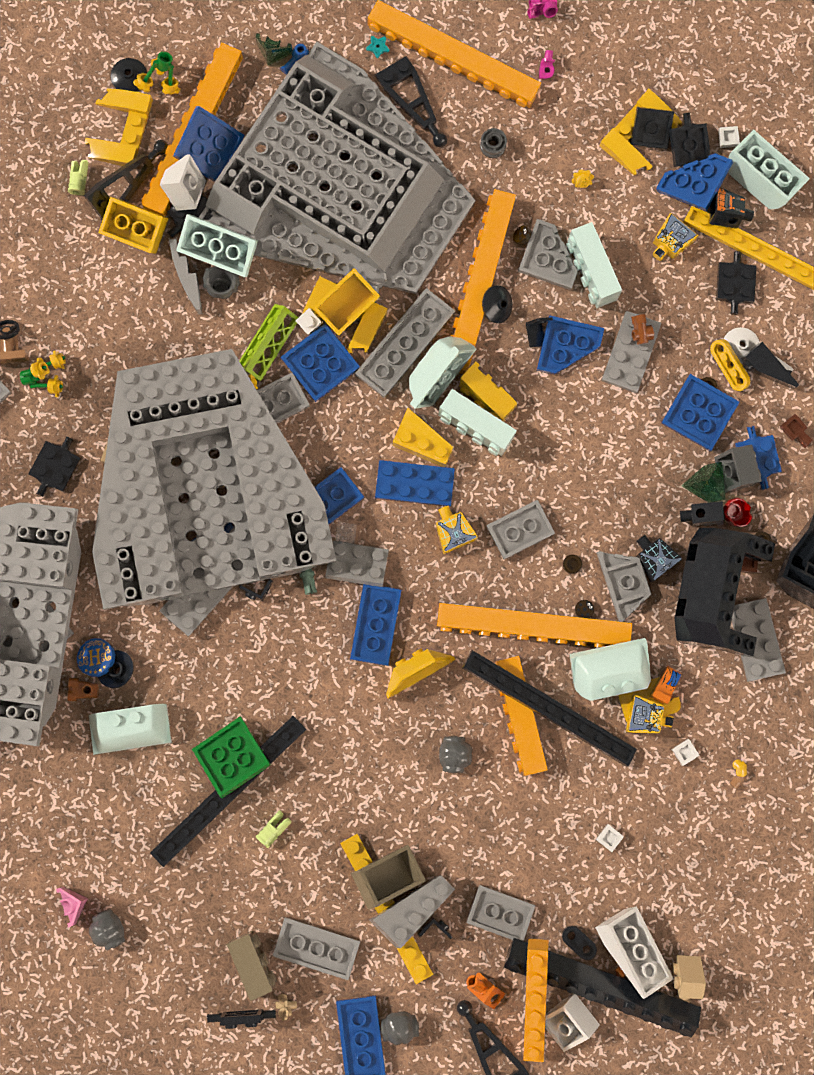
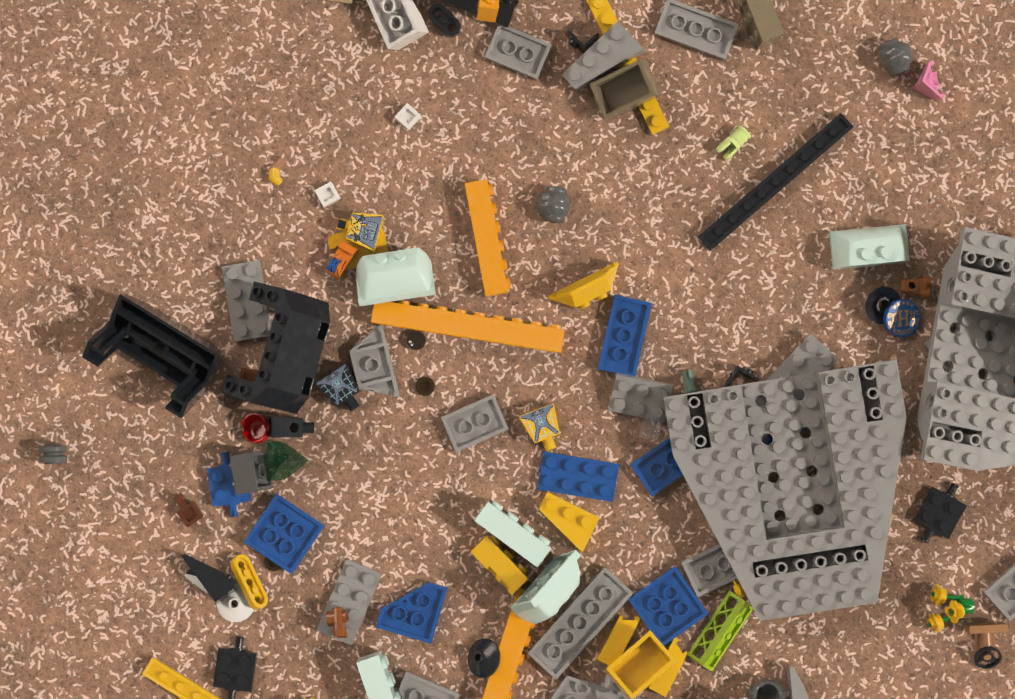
camera: 175 degrees left, 5 degrees up
green plate [192,716,271,798] -> none
white plate [296,308,323,335] -> none
black plate [462,650,637,767] -> none
black bracket [526,317,553,348] -> none

